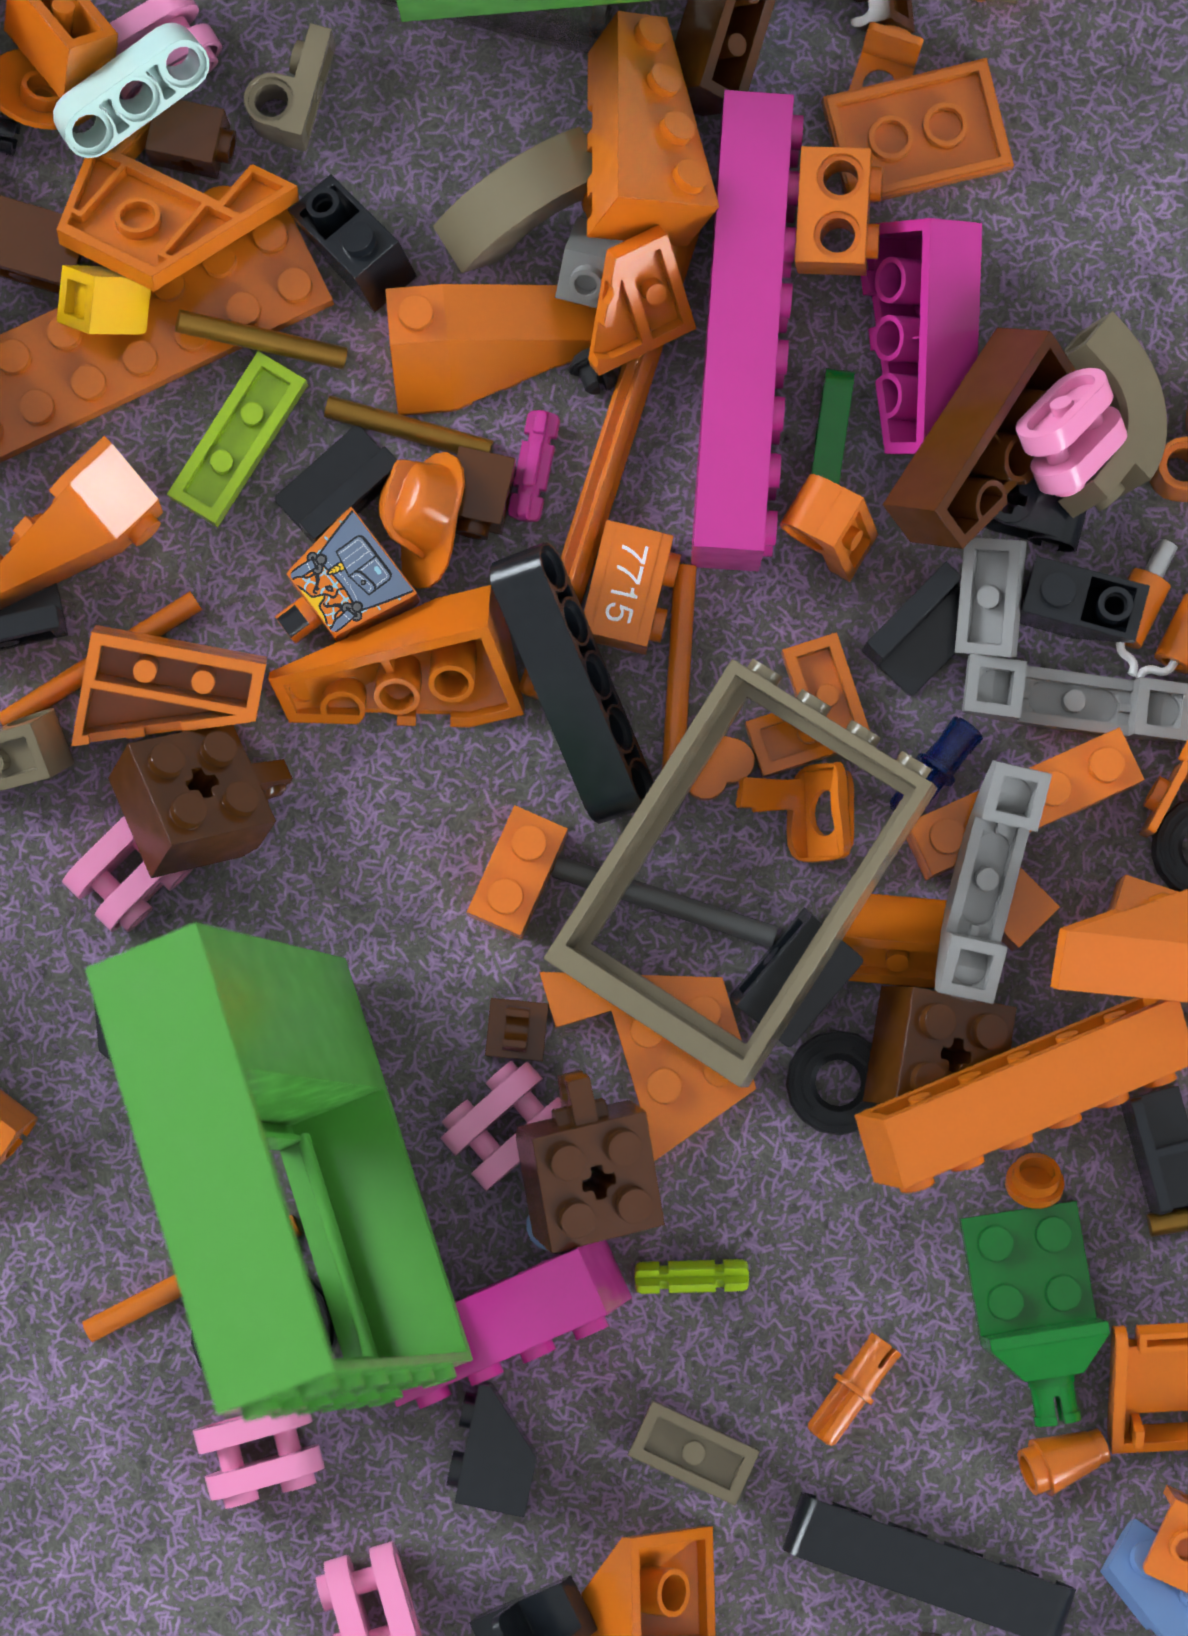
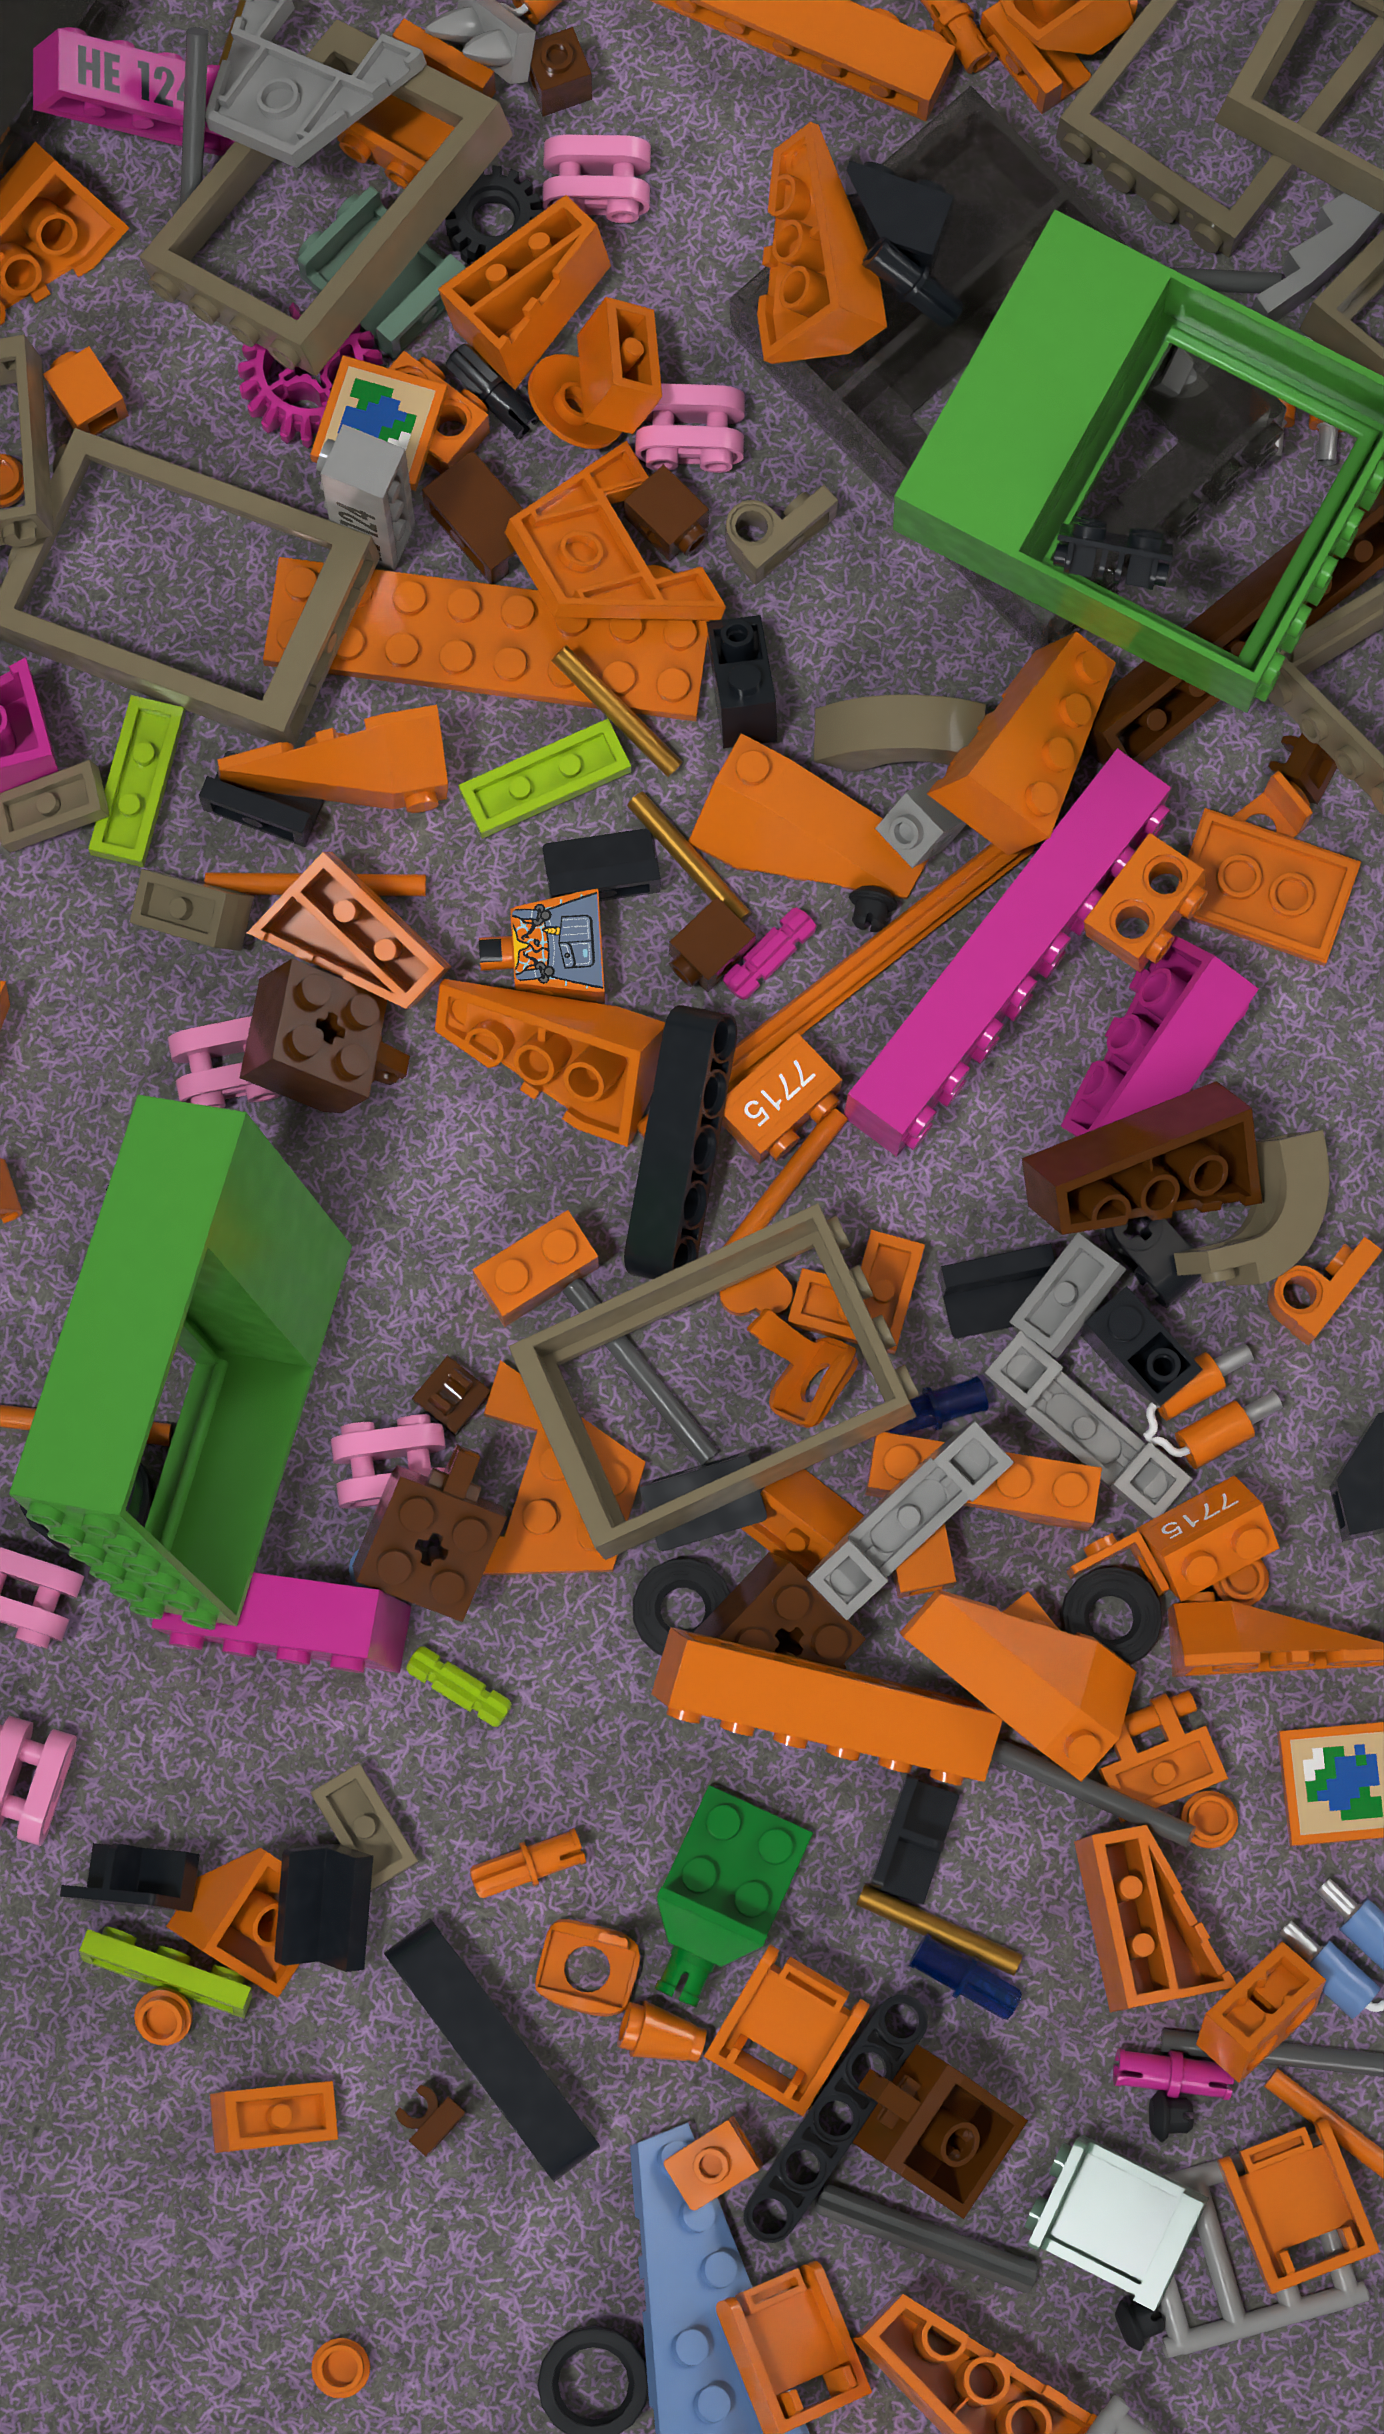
camera: 30 degrees right, 5 degrees down
light aqua beam [53,23,209,158] -> none
yellow panel [56,265,151,335] -> none
orange piece [378,452,465,589] -> none
black slope [446,1381,538,1518] -> none
orange wing [588,225,697,376] -> none
orange plate [780,474,879,582] -> none
green beam [810,368,855,485] -> none
orange plate [1005,1153,1065,1209] -> none
bright pink brick [1016,368,1127,497] -> none
none -> black panel [274,1844,373,1972]
none -> orange piece [535,1919,640,2017]

